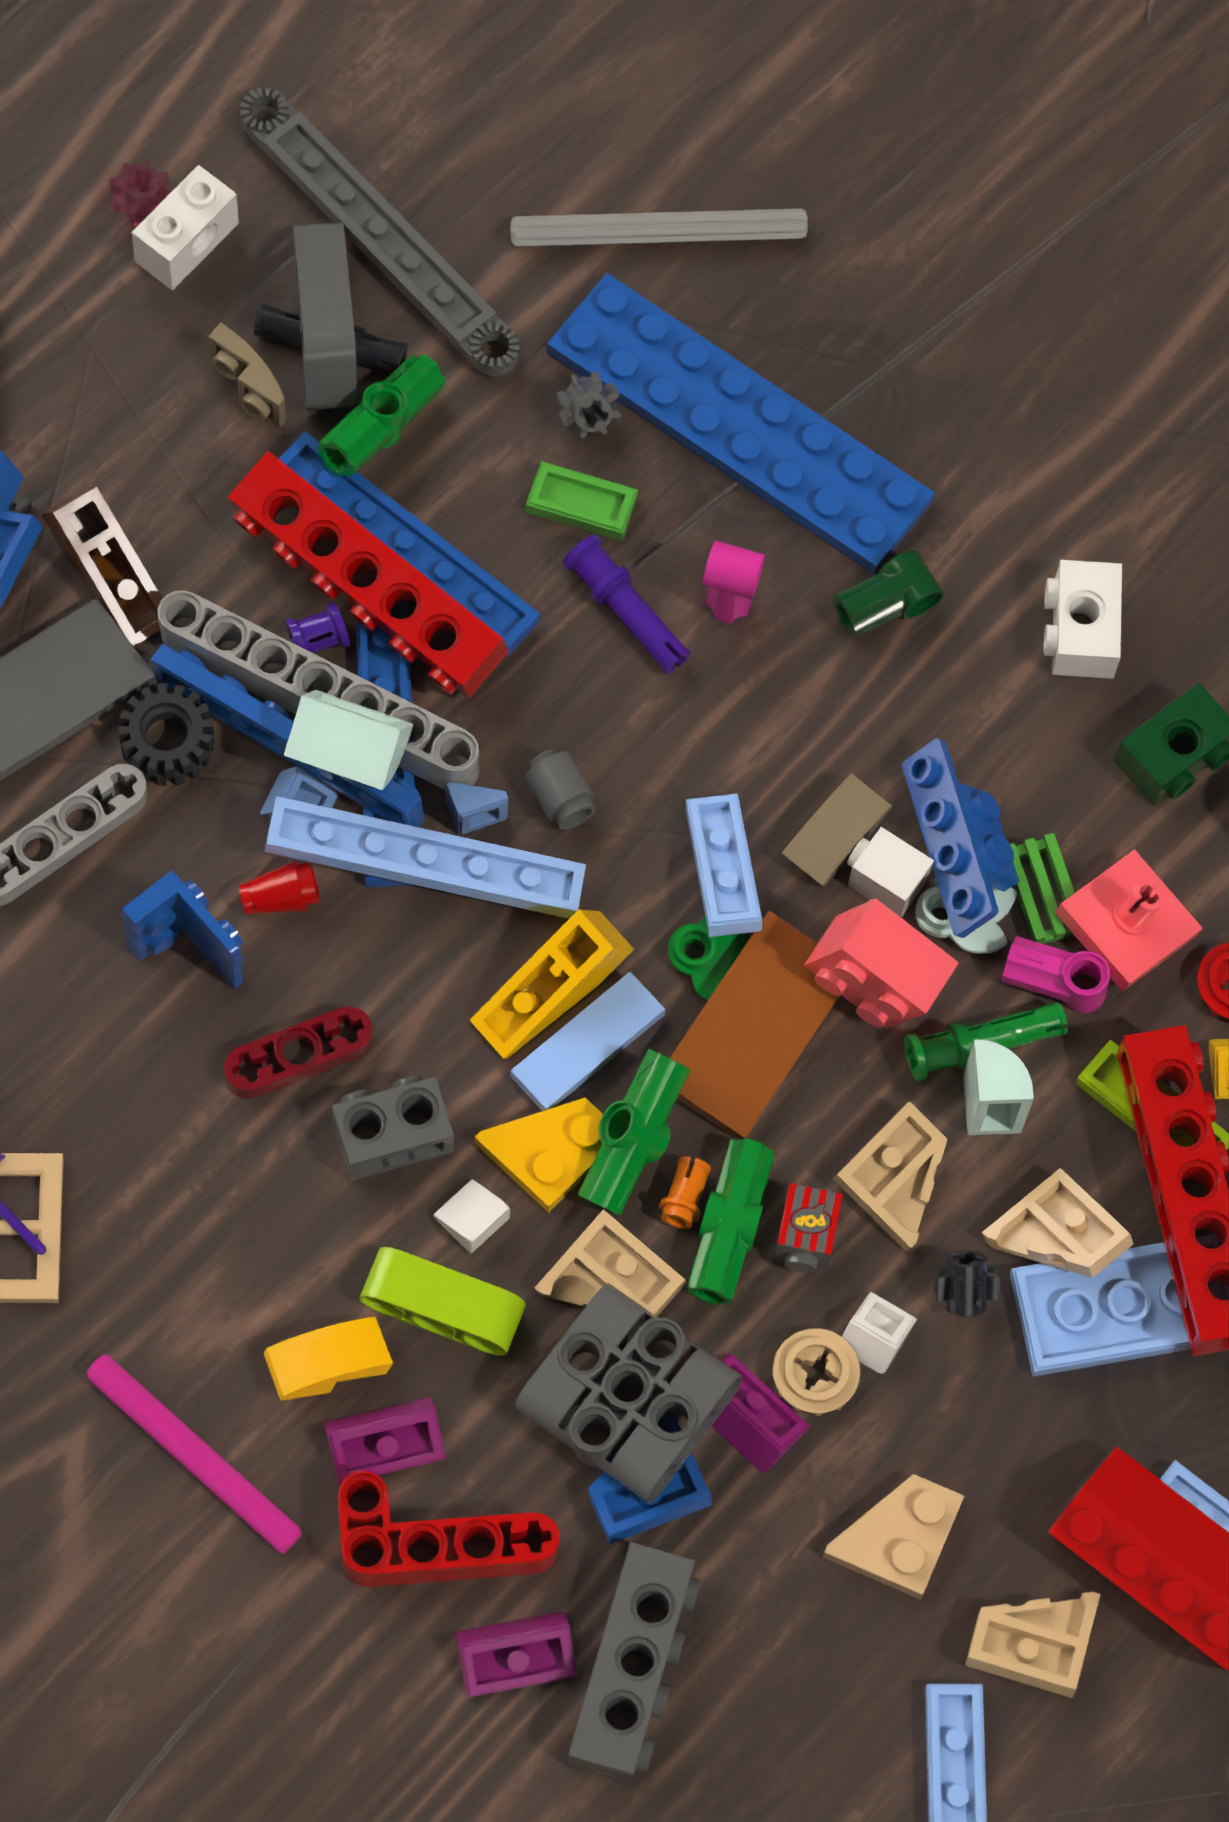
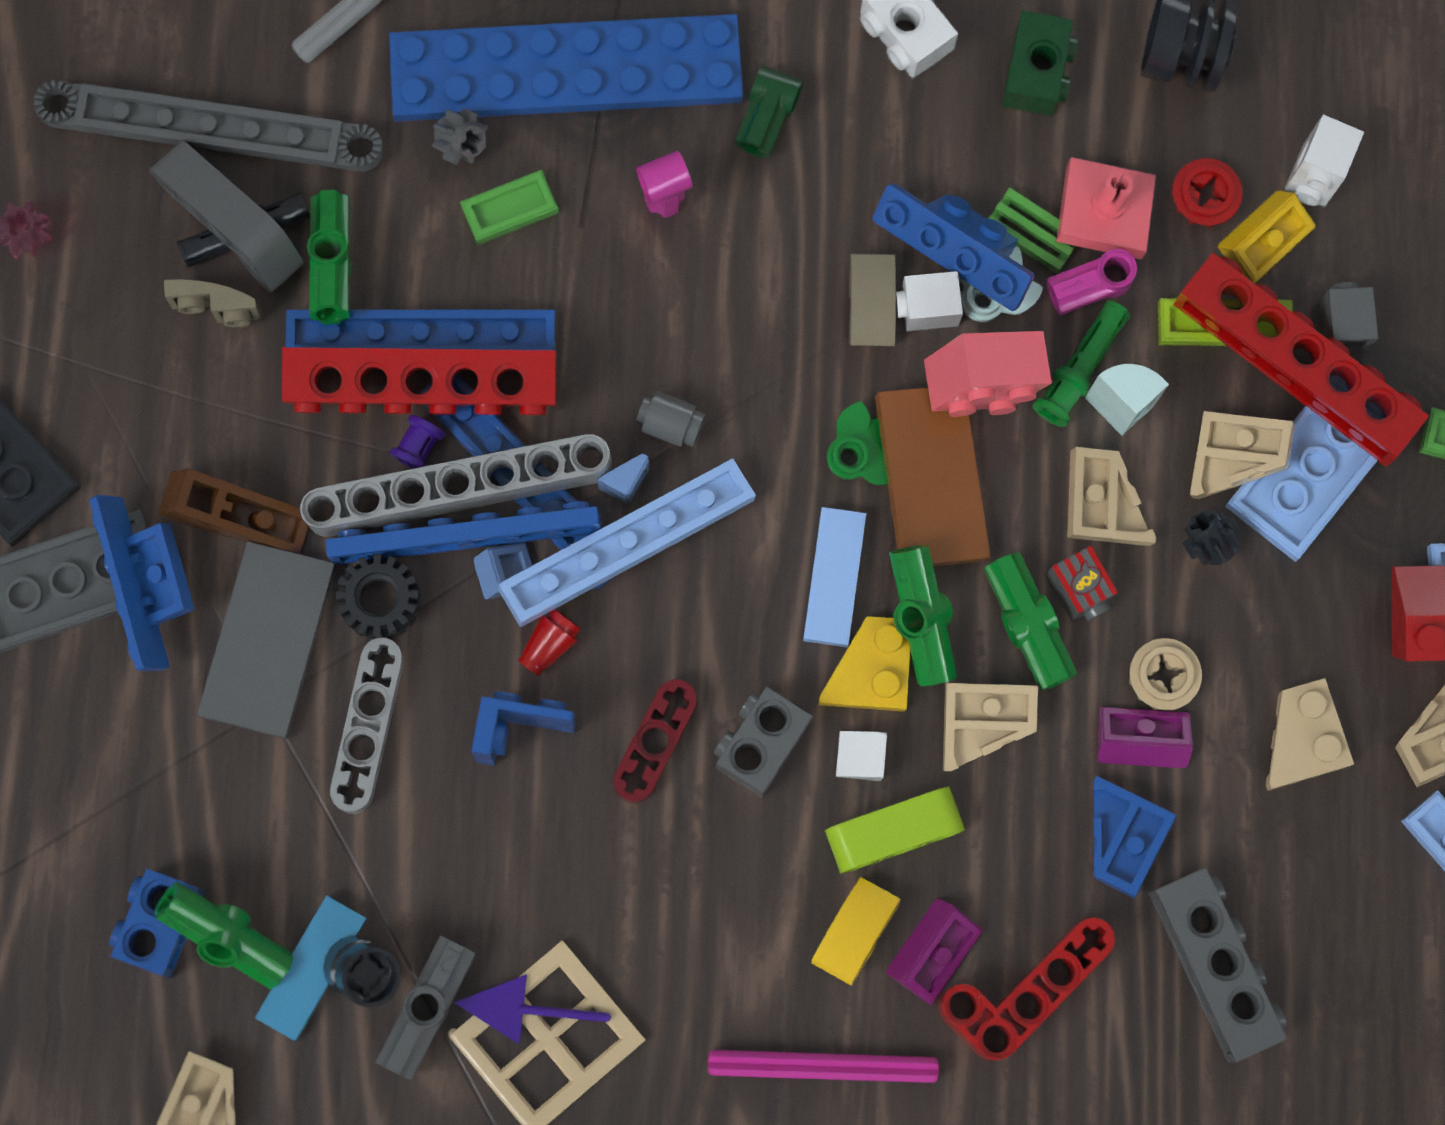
camera: 40 degrees left, 10 degrees up
white brick [132,165,239,291] -> none
light aqua brick [284,690,413,790] -> none
magenta slope [455,1612,577,1697] -> none
yellow slope [470,909,634,1059] -> none
dark grey connector [515,1283,743,1504] -> none
dark purple pin [562,534,691,675] -> none
orange pin [659,1156,712,1229] -> none
light blue tile [686,794,762,937] -> none
white slope [842,1292,917,1374] -> none

